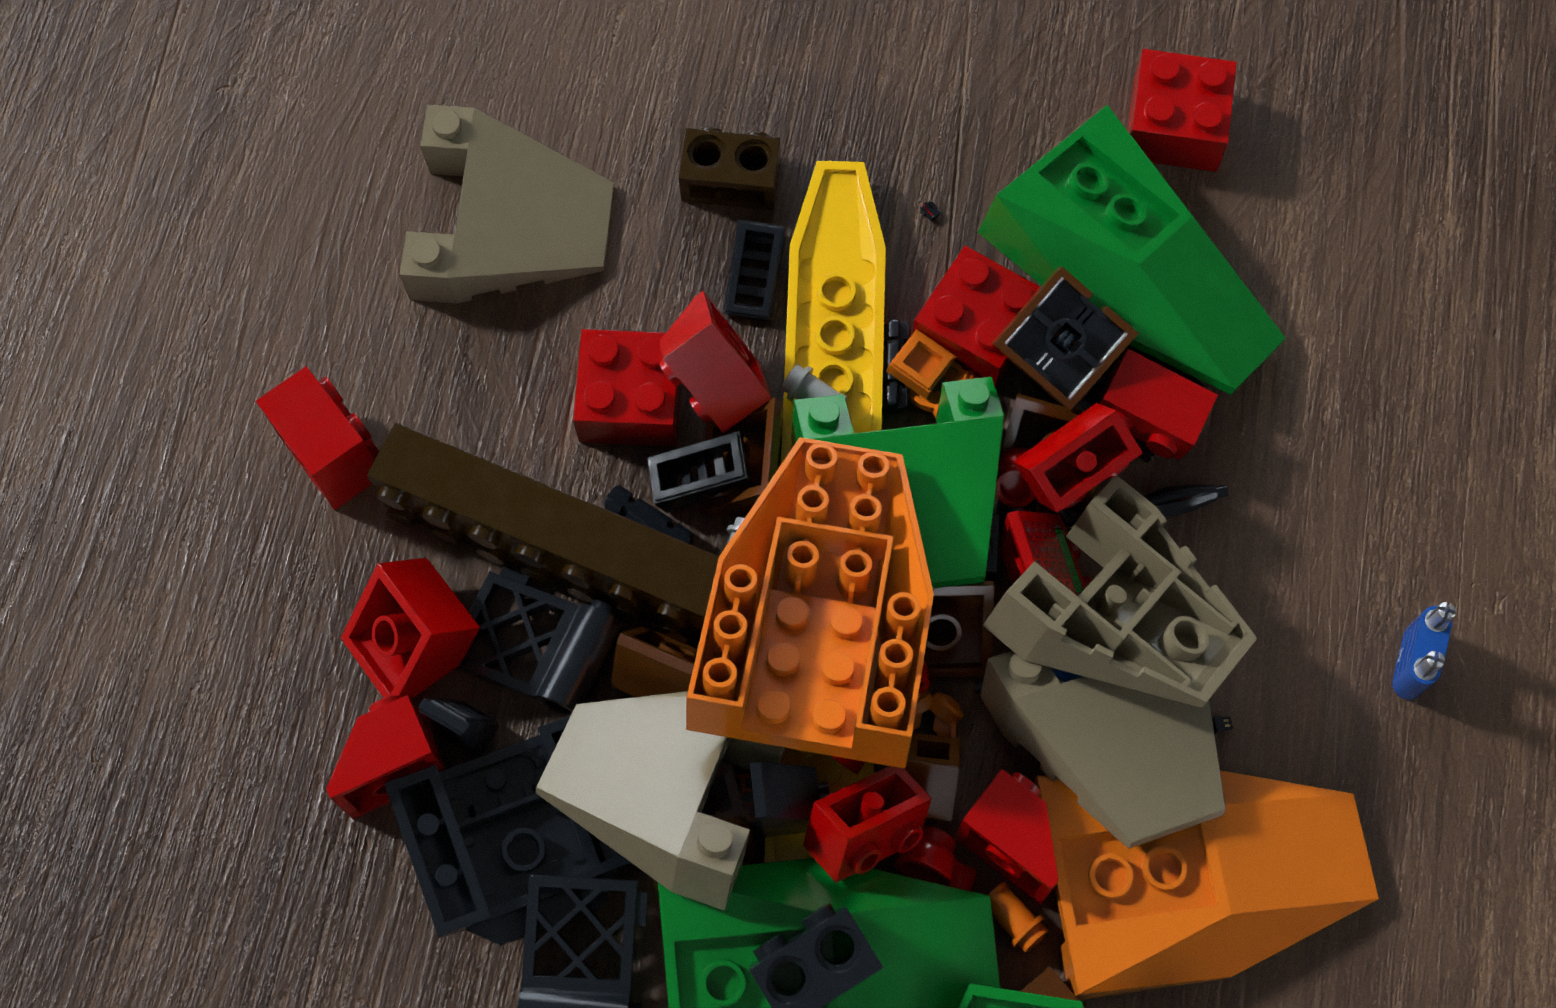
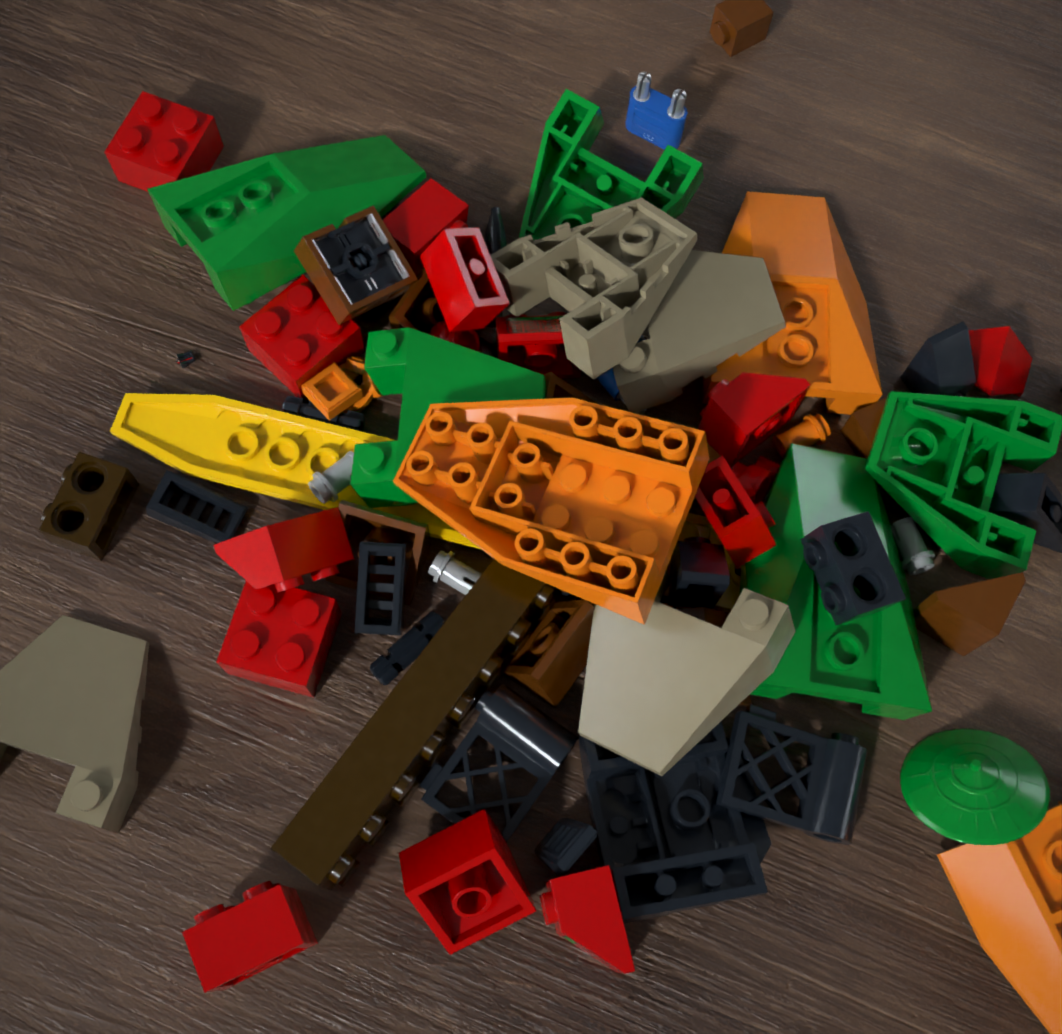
camera: 85 degrees left, 0 degrees up
none -> green wedge [519,89,704,241]

